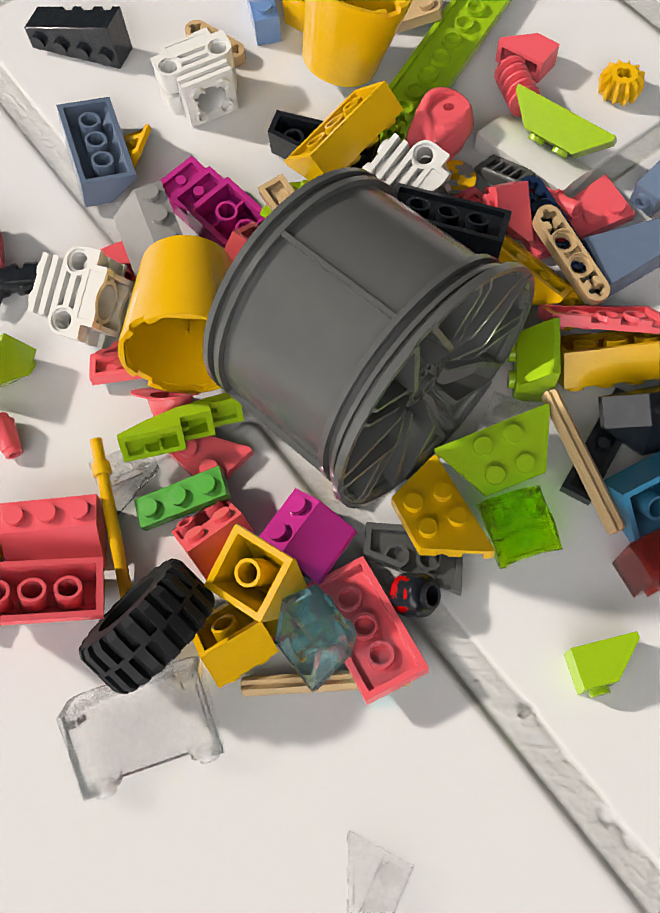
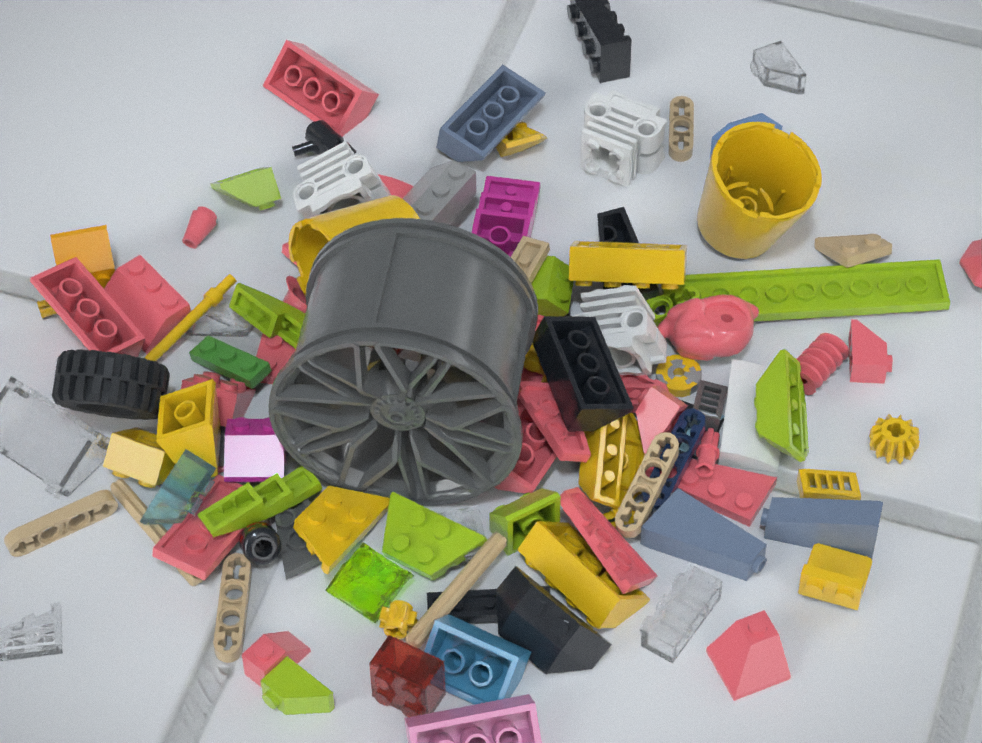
camera: 50 degrees right, 15 degrees down
none -> tan beam [4,490,118,557]
none -> lime slope [197,466,323,537]
none -> tan beam [213,553,252,663]
none -> coral slope [242,631,311,687]
none -> yellow gear [379,600,418,639]
none -> yellow slope [797,469,861,500]

